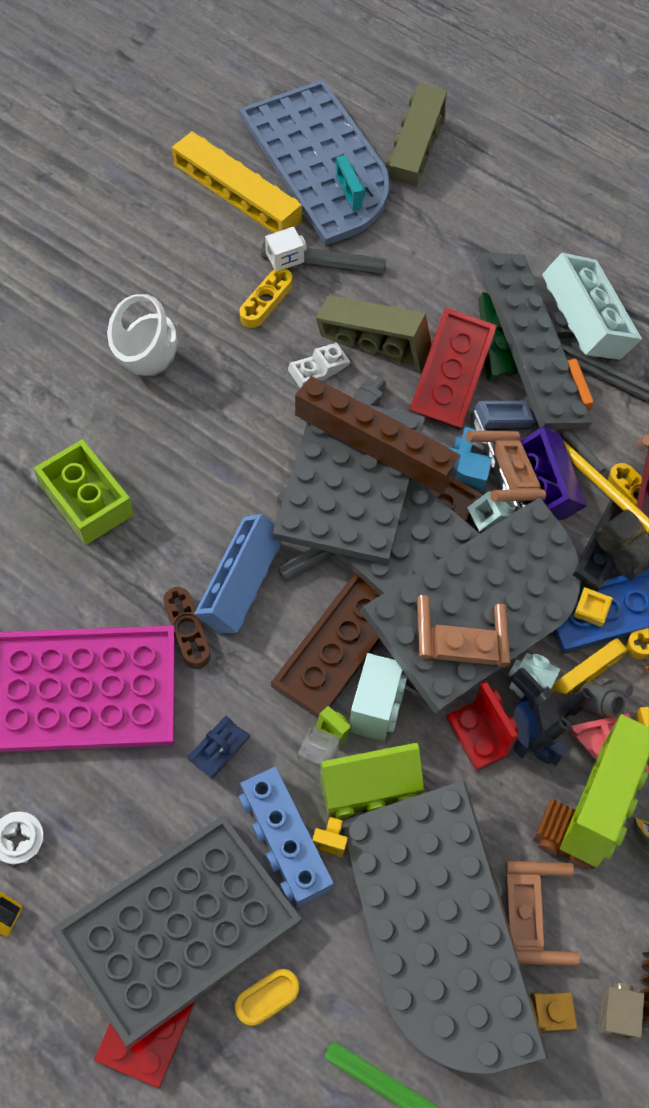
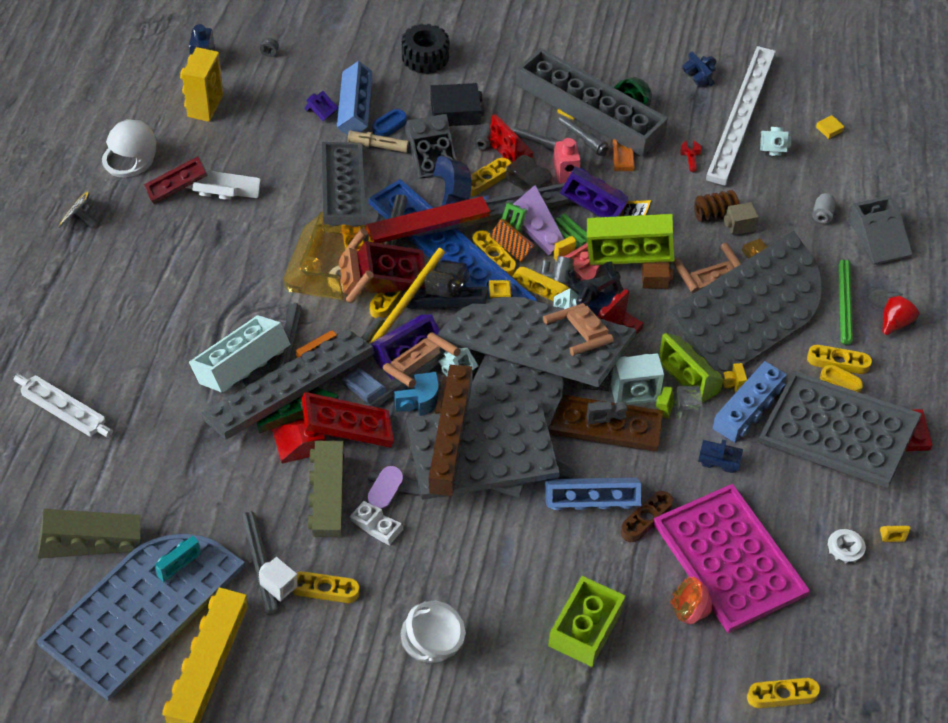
camera: 115 degrees left, 10 degrees down
none -> white plate [14,373,113,438]
none -> lavender tile [368,466,403,510]
none -> dark grey plate [587,401,627,424]
none -> hair [670,577,712,625]
none -> yellow beam [807,345,872,374]

